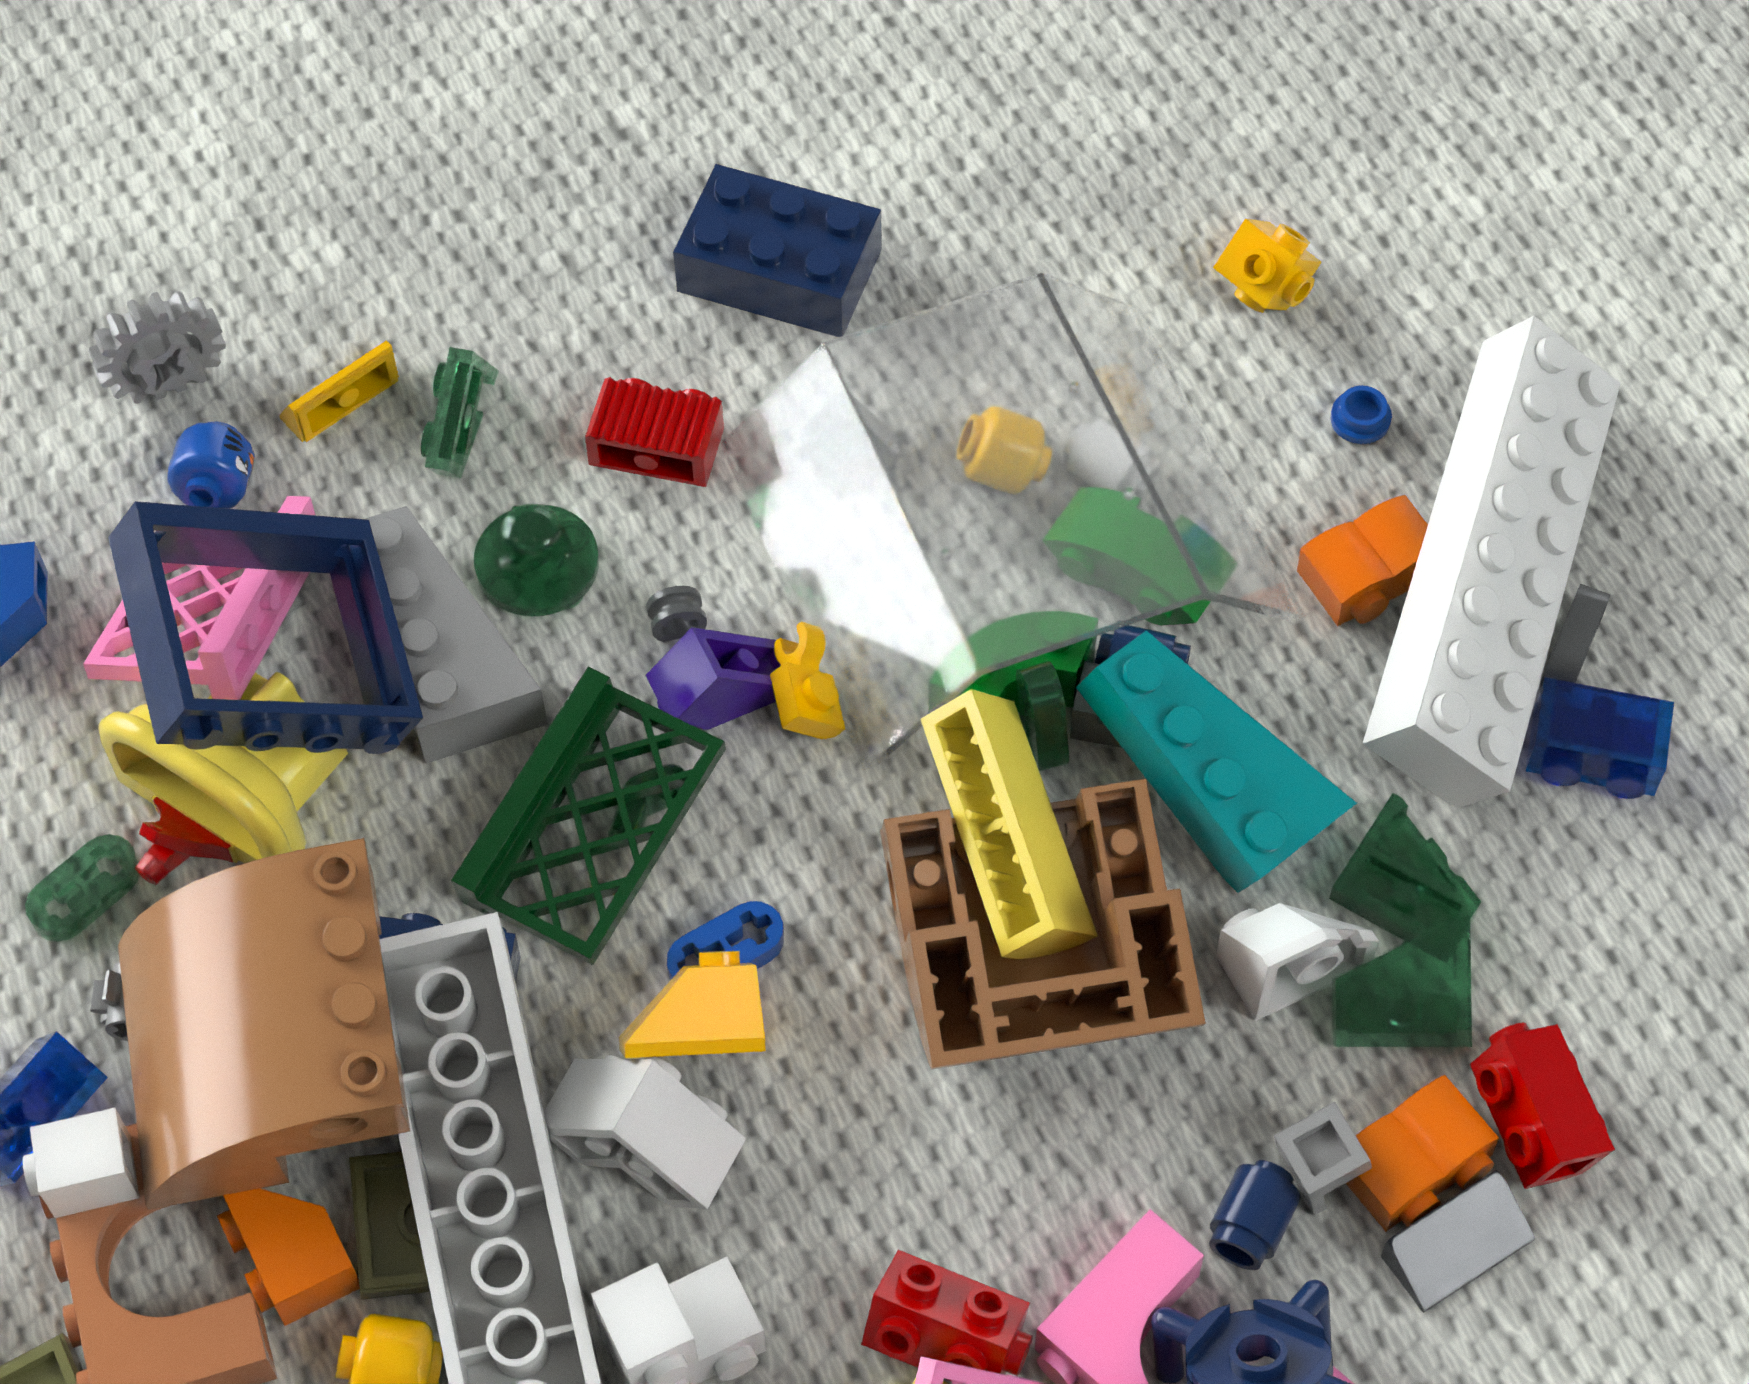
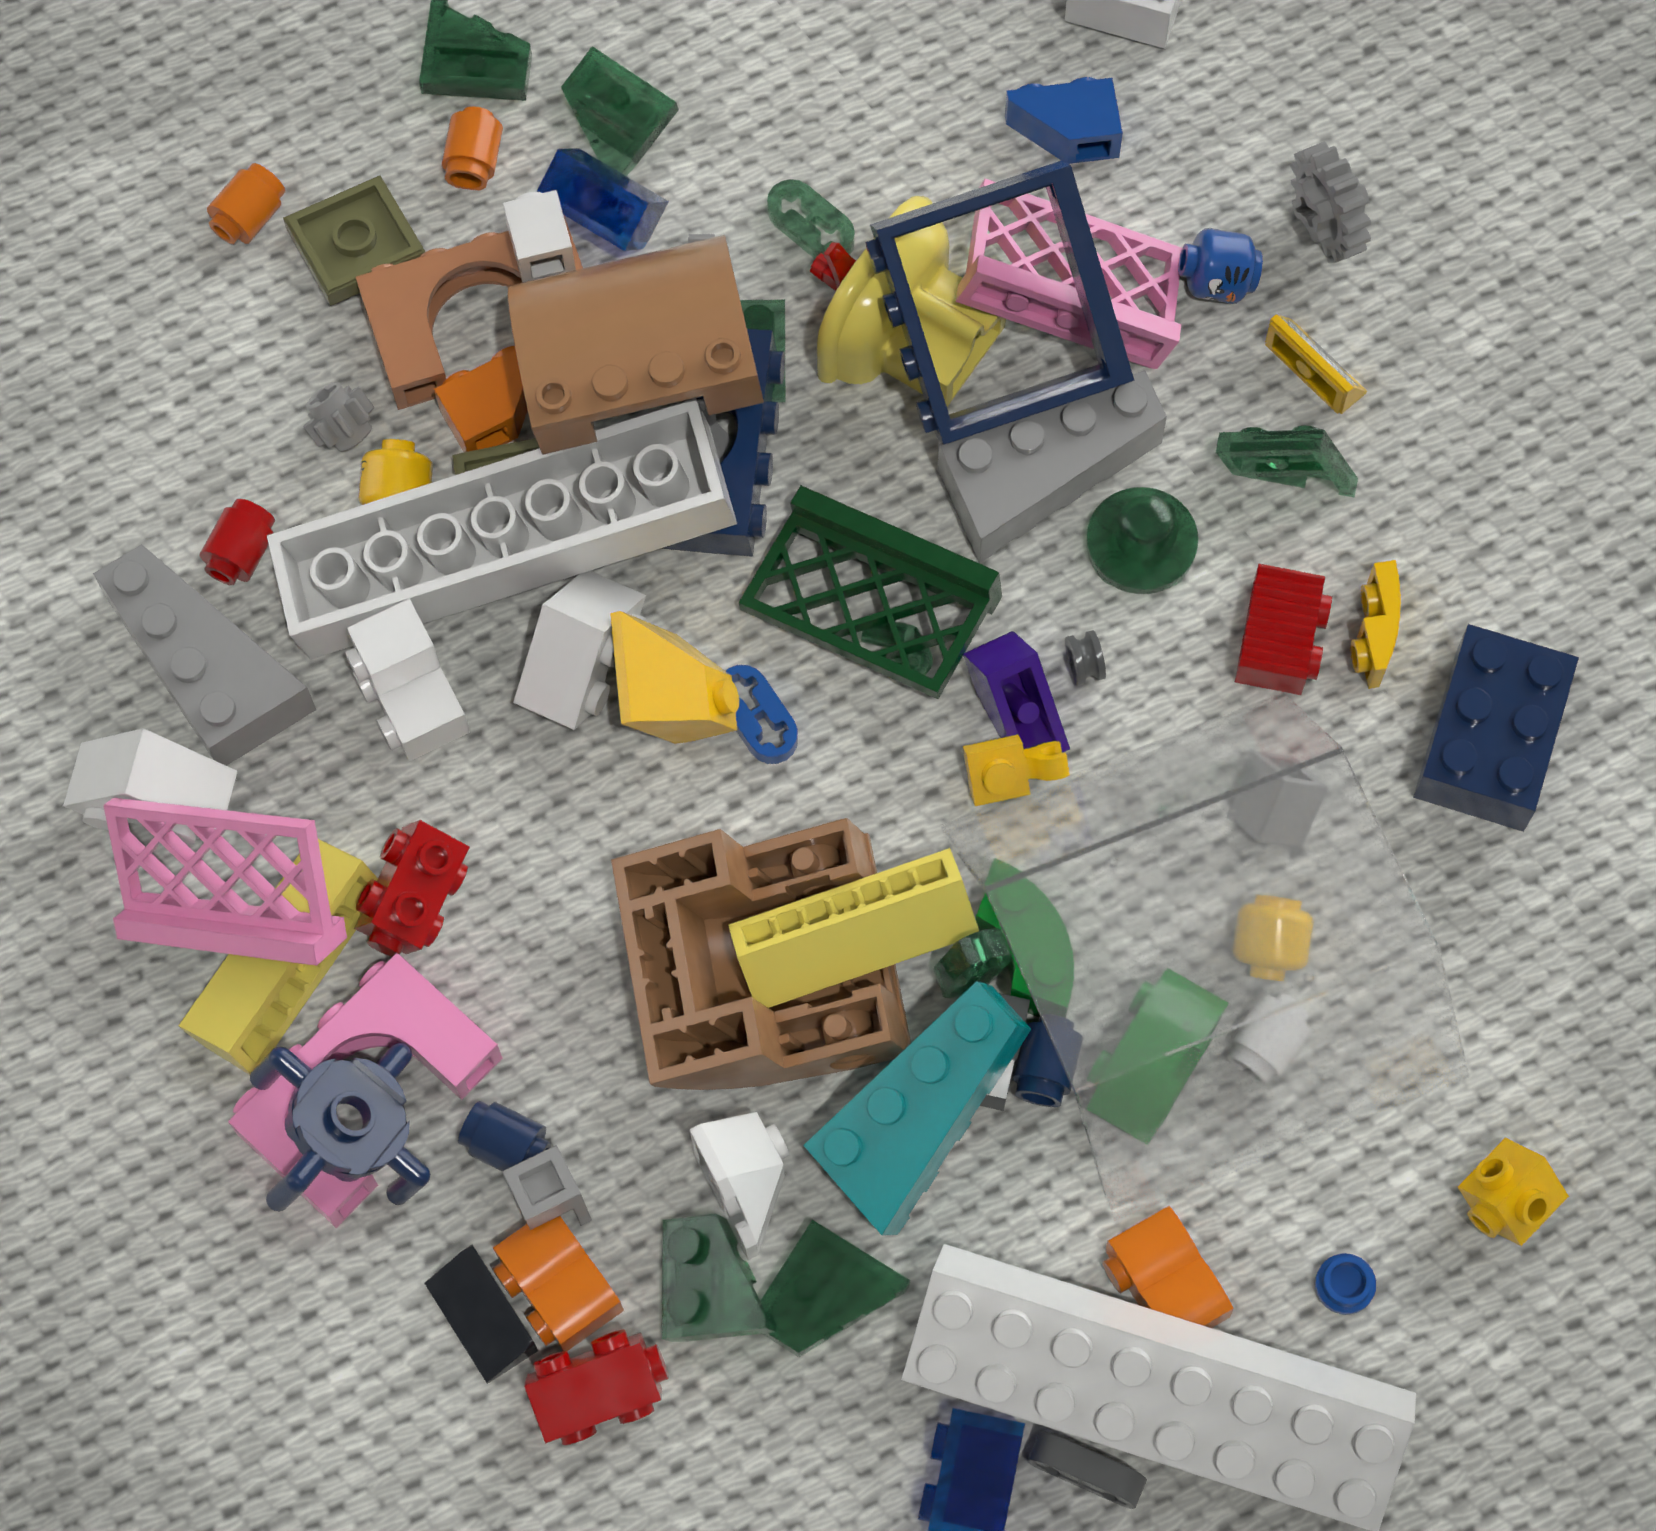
camera: 90 degrees right, 10 degrees up
none -> yellow slope [1350,560,1401,689]

